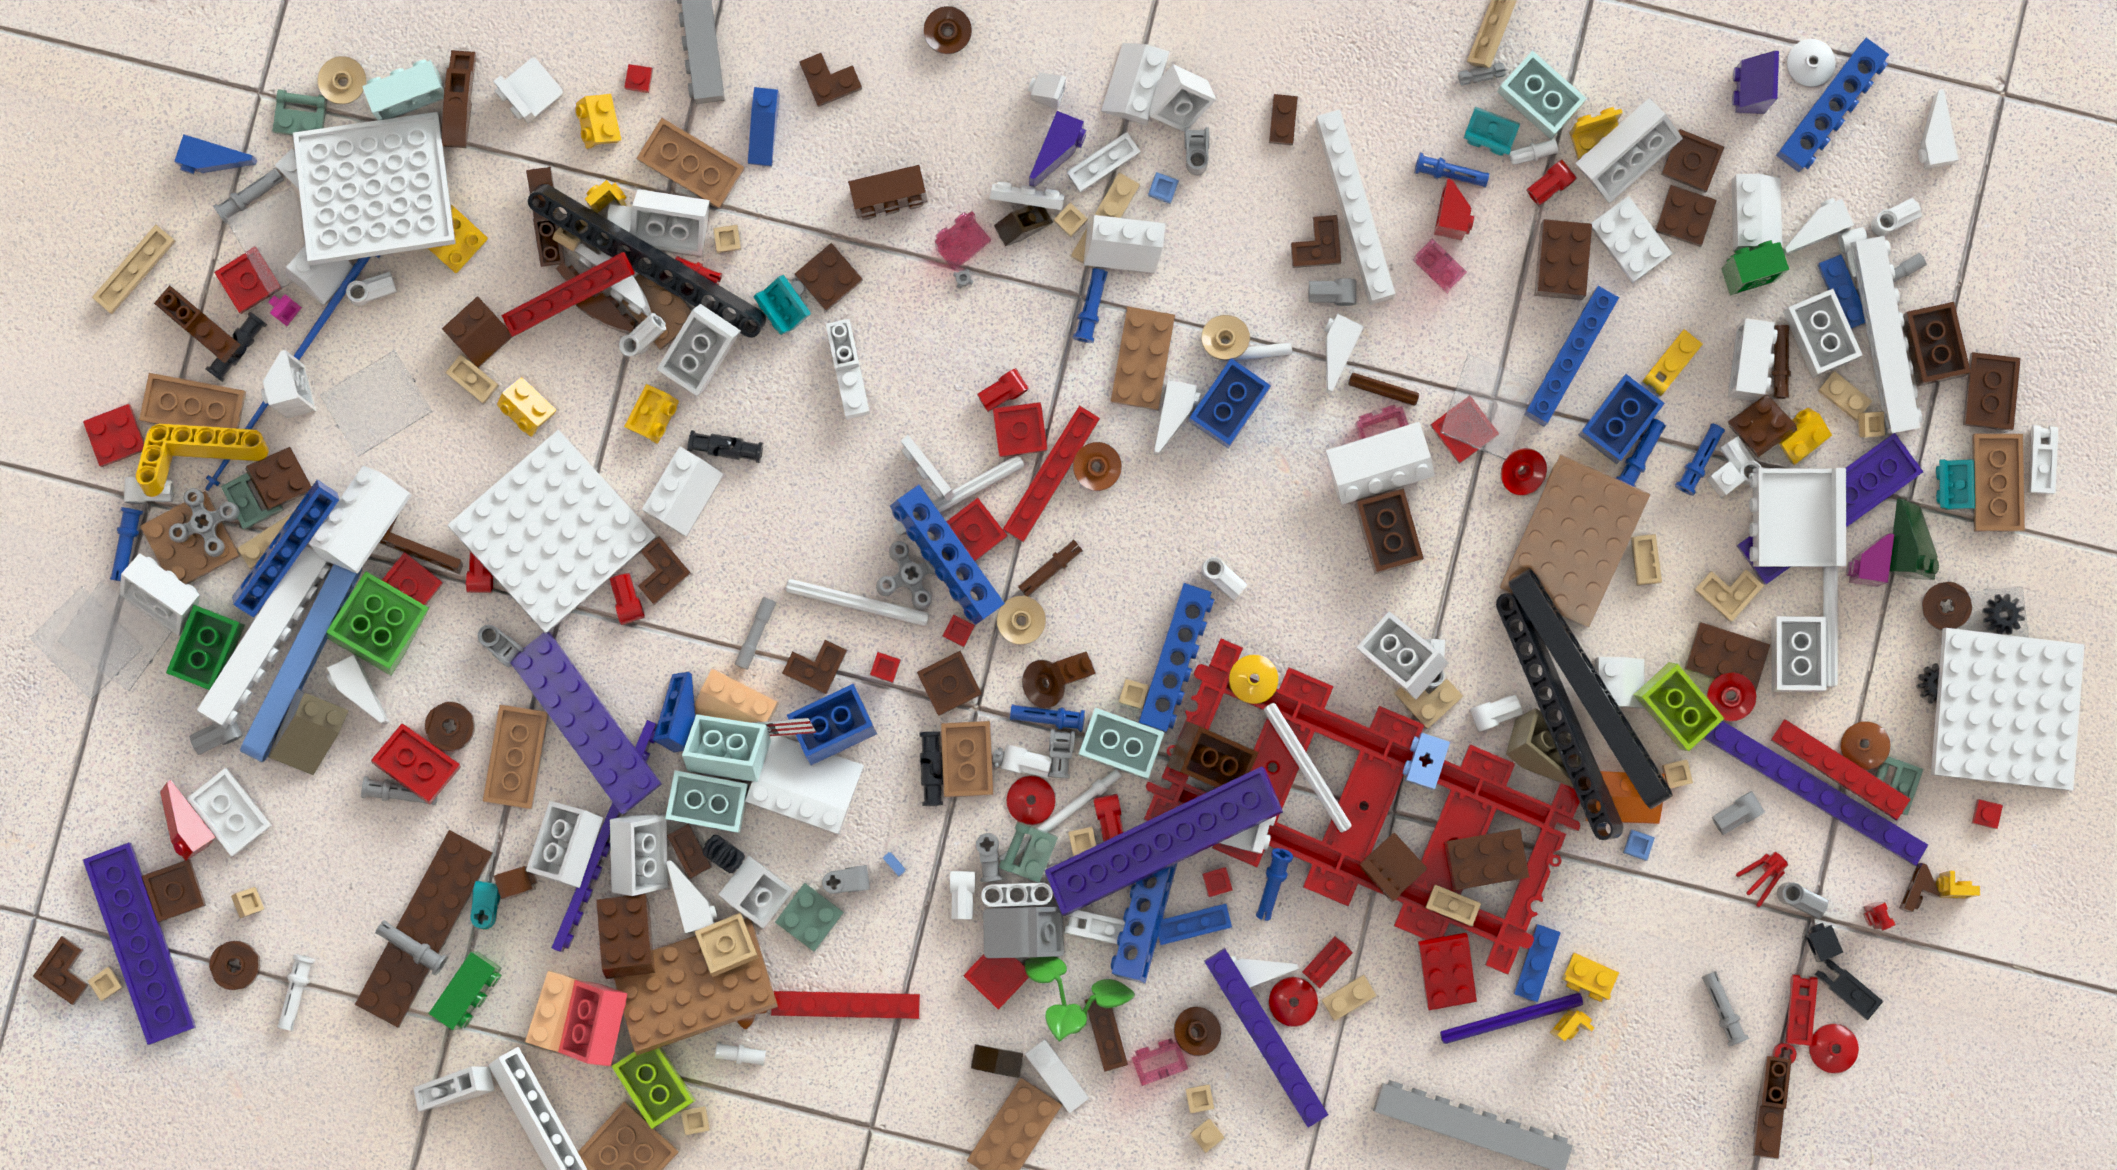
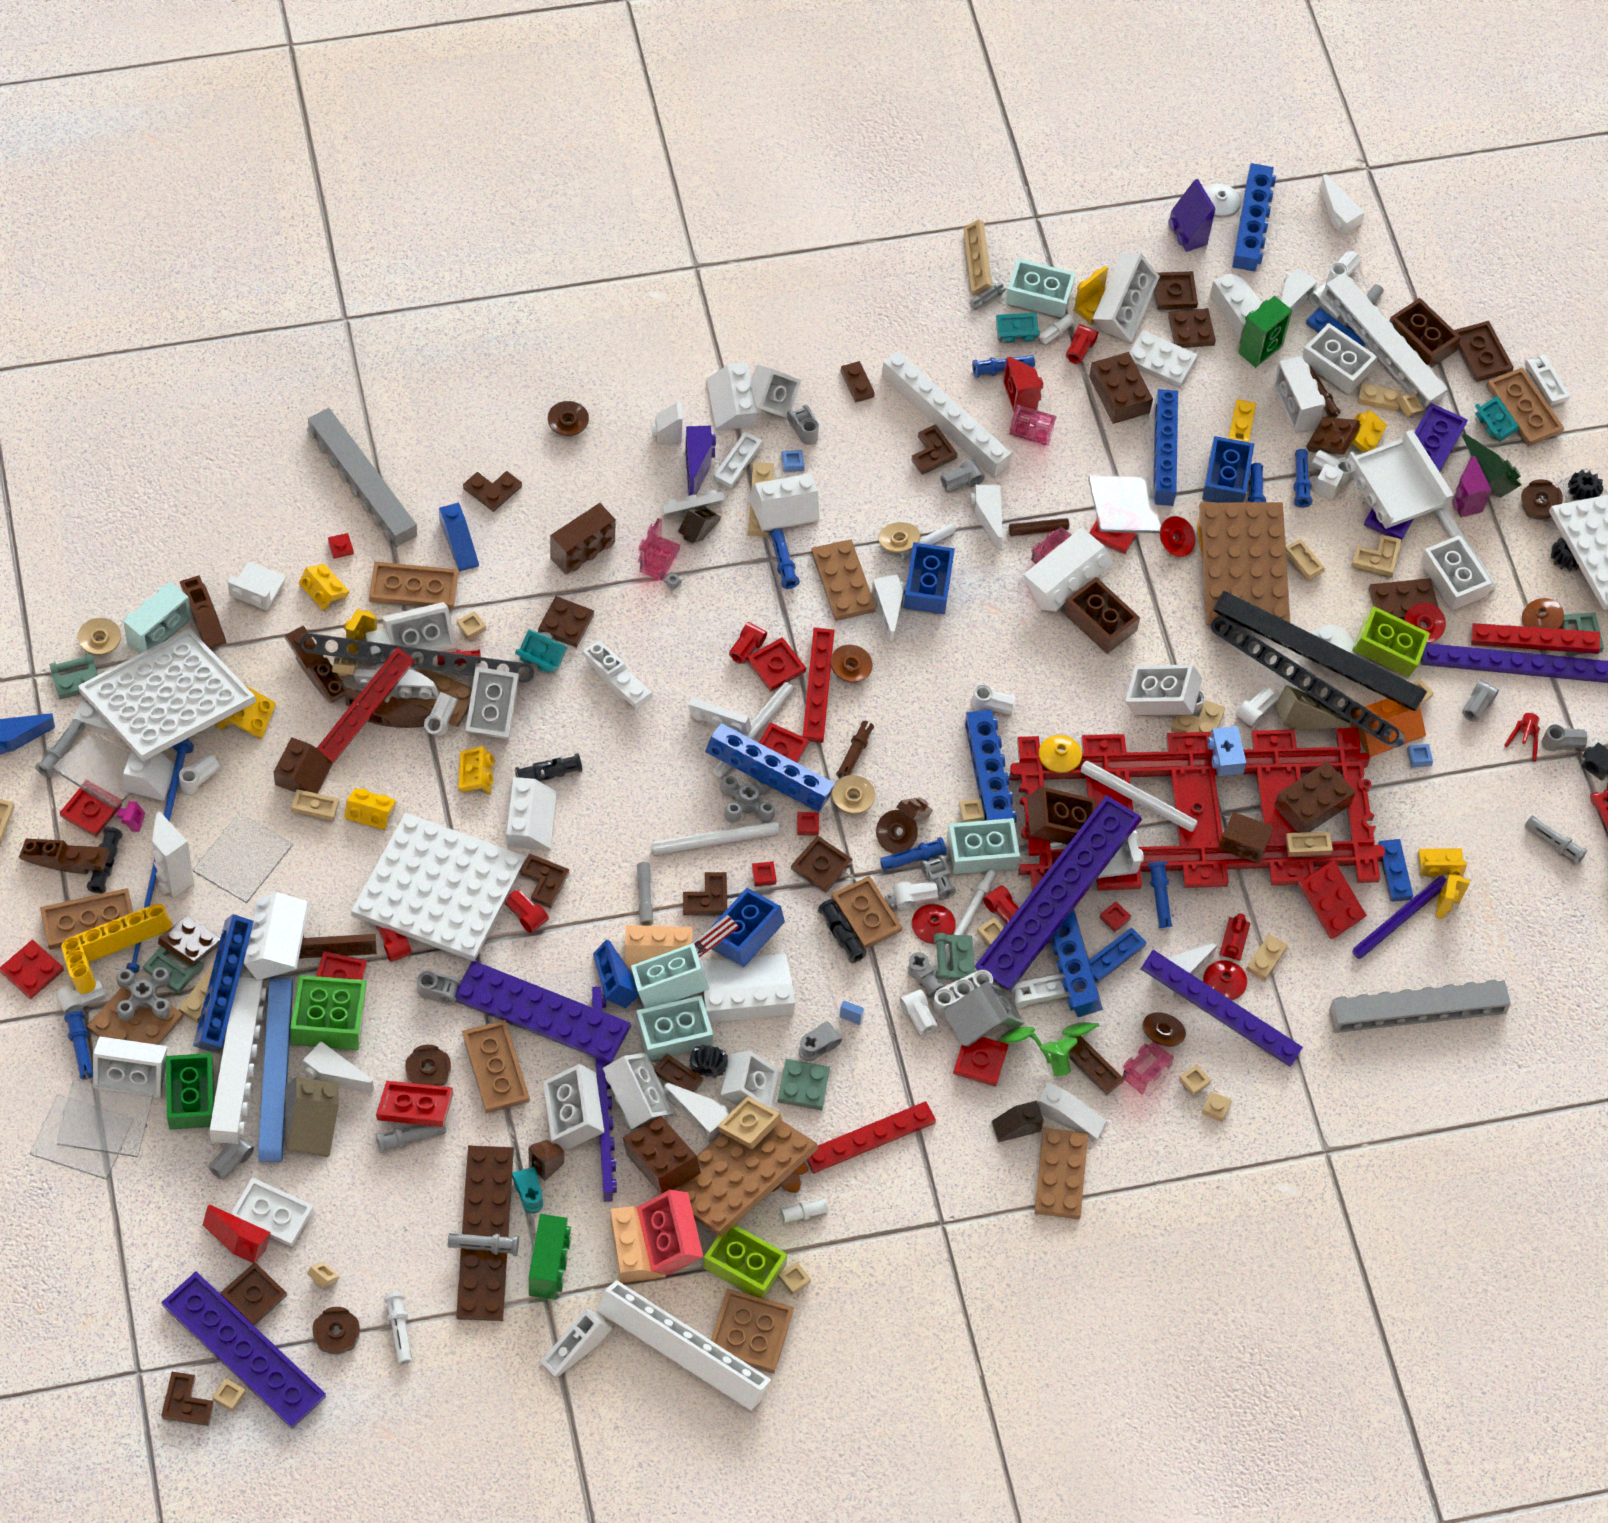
camera: 30 degrees left, 25 degrees down
tan plate [1054,202,1088,237] -> none

